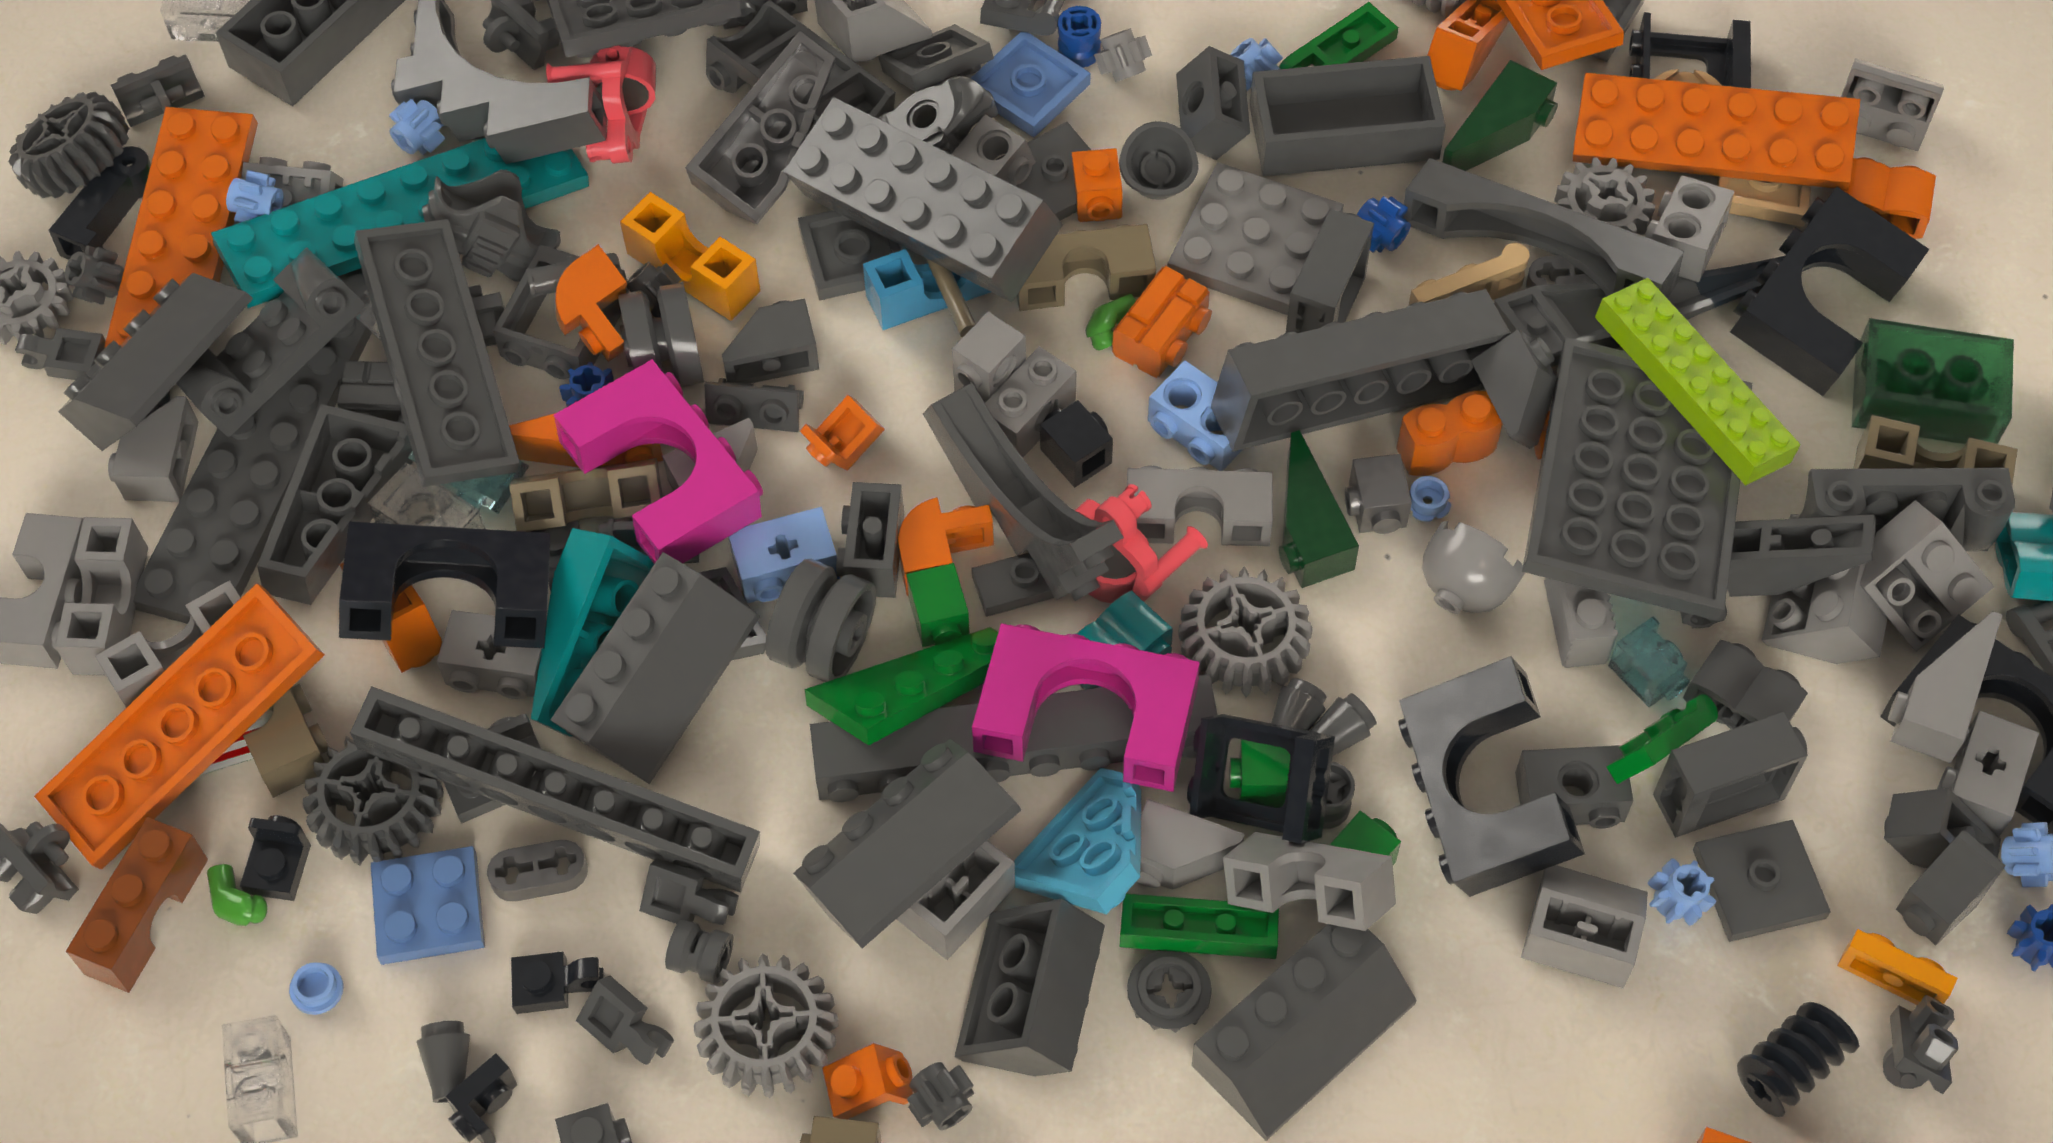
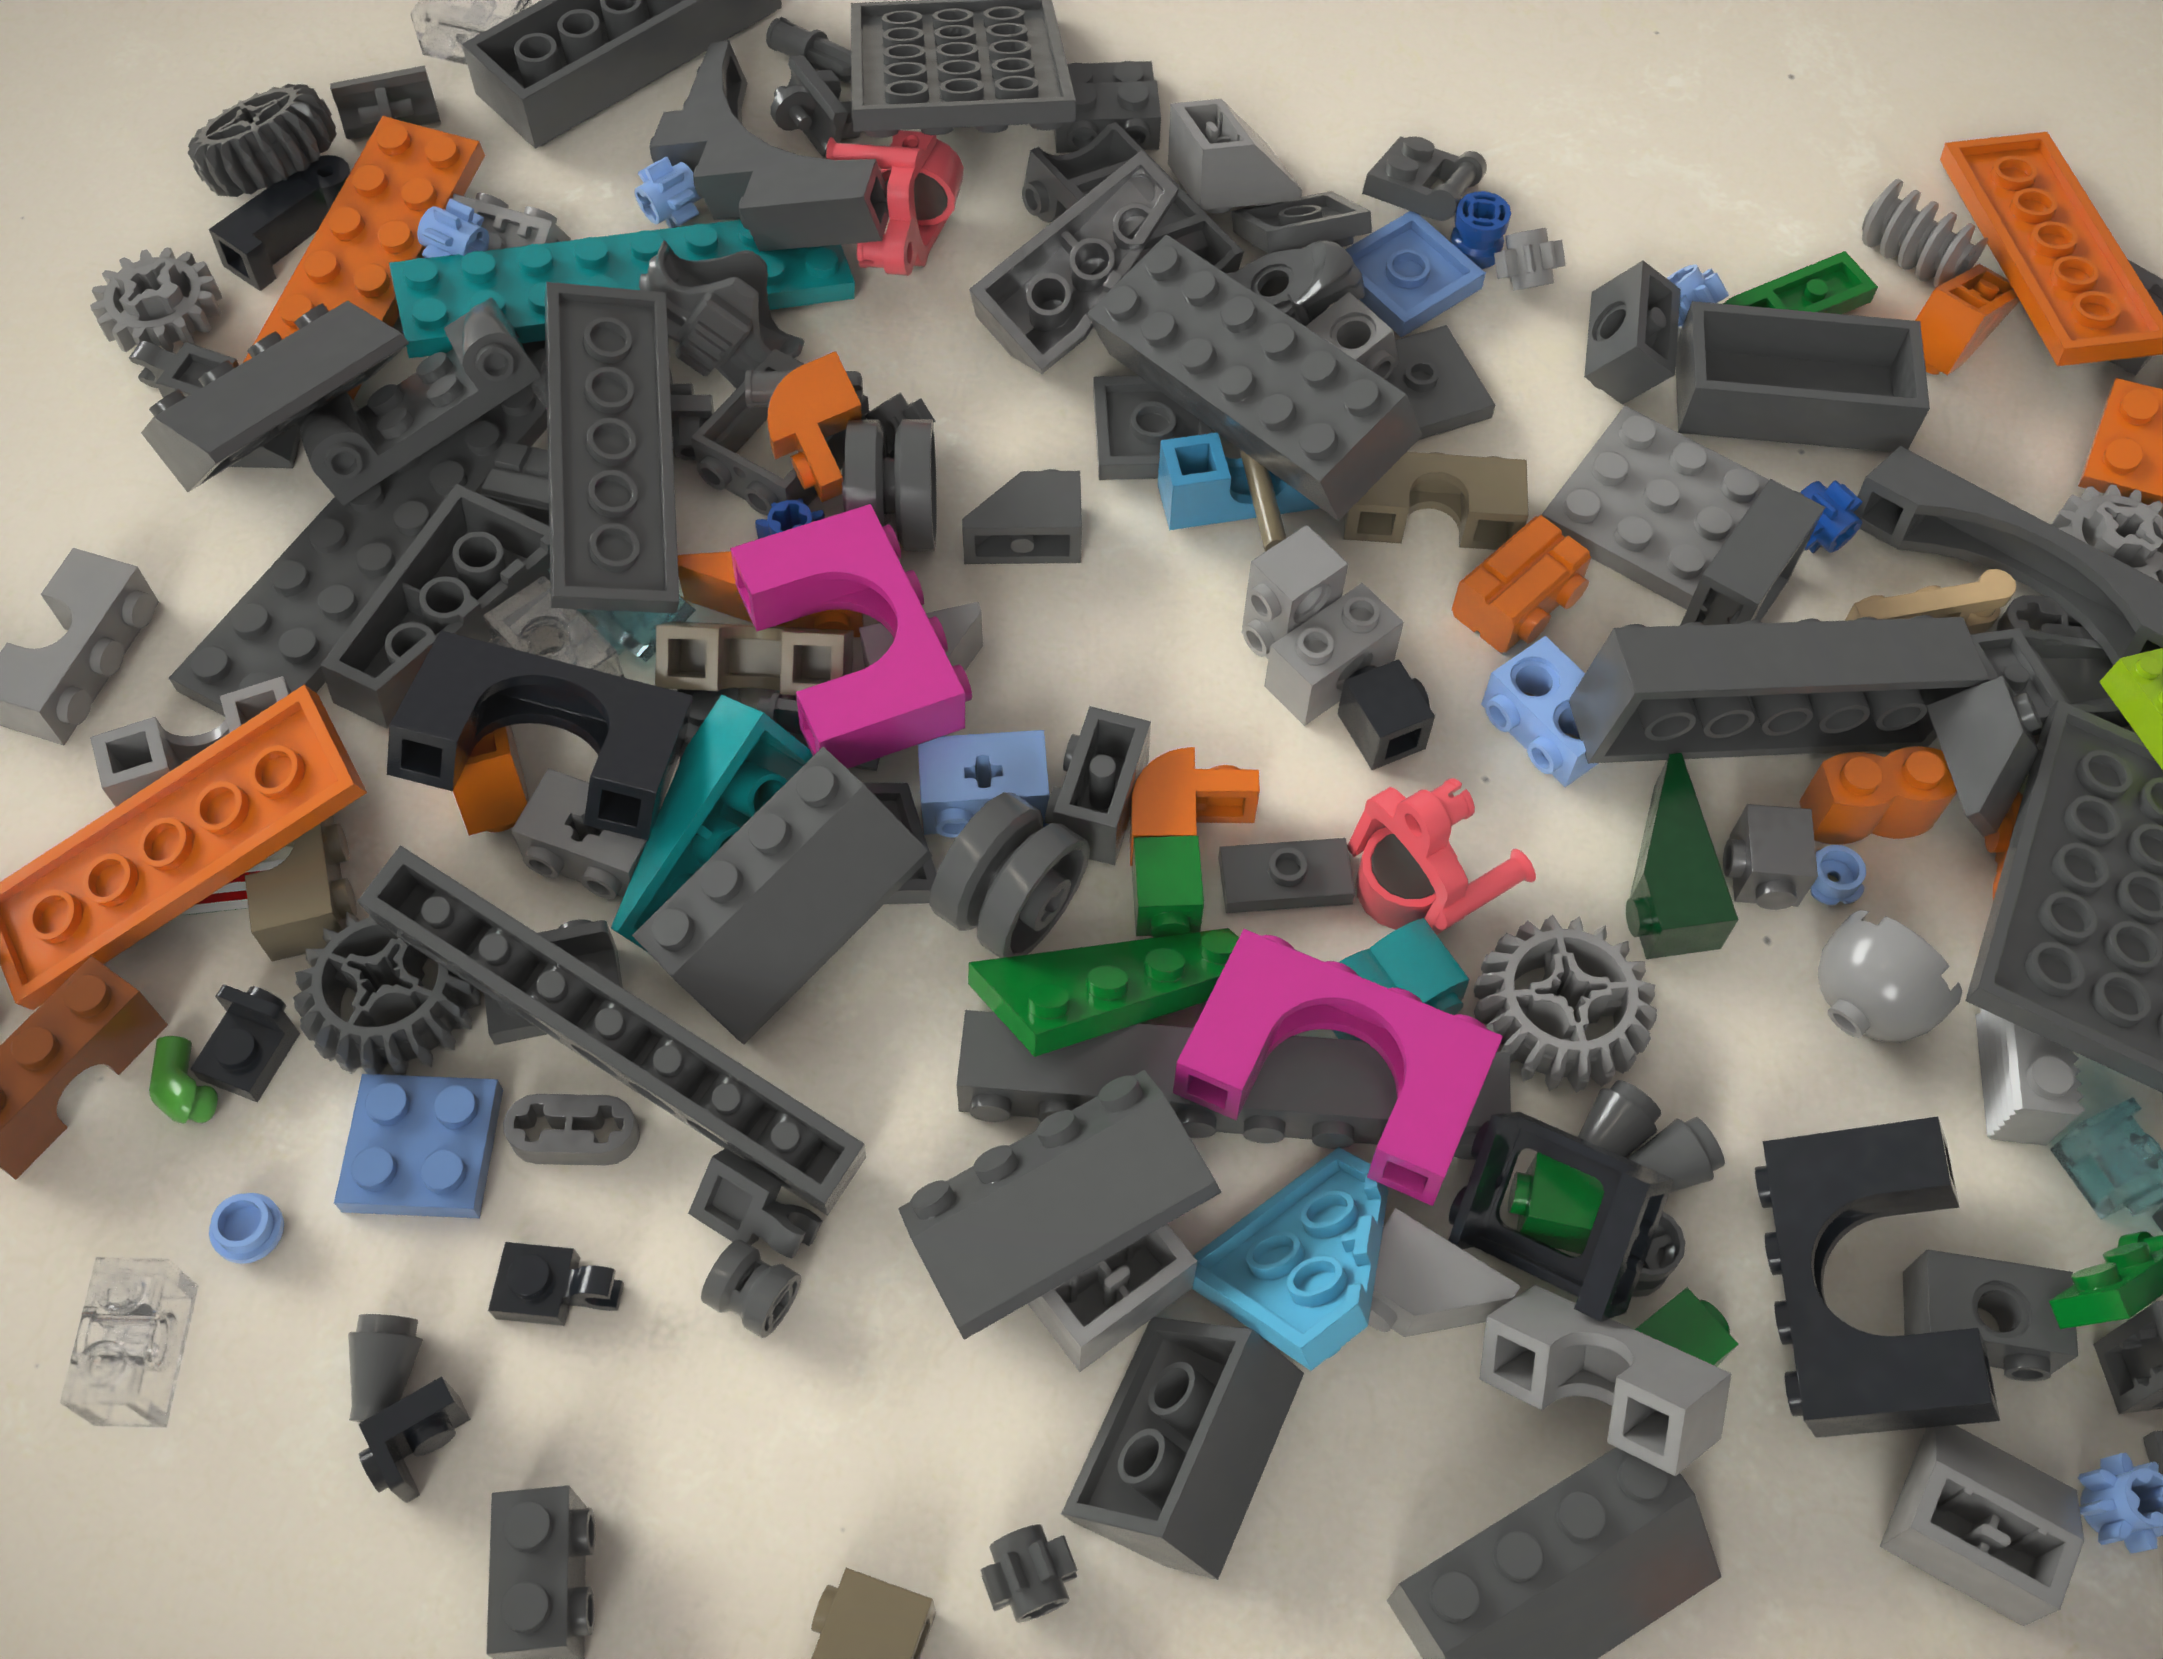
camera: 10 degrees right, 0 degrees up
light grey arch [55,517,148,675] -> none
dark grey gear [65,245,124,305] -> none
light grey slope [108,396,198,502] -> none
dark grey plate [576,976,674,1065] -> none
light orange arch [620,192,760,321] -> none
light grey gear [694,953,838,1098] -> none
dark grey hinge [704,378,804,432] -> none
orange bracket [800,395,885,471] -> none
orange bracket [822,1043,913,1119] -> none
dark grey arch [923,383,1124,601] -> none
orange bracket [1072,148,1122,222] -> none
bright green arm [1085,294,1136,351] -> none
dark grey helmet [1119,121,1198,200] -> none
green plate [1119,893,1279,959] -> none
light grey arch [1127,466,1273,546] -> none
dark grey gear [1127,950,1212,1033] -> none
dark green slope [1442,60,1558,171] -> none

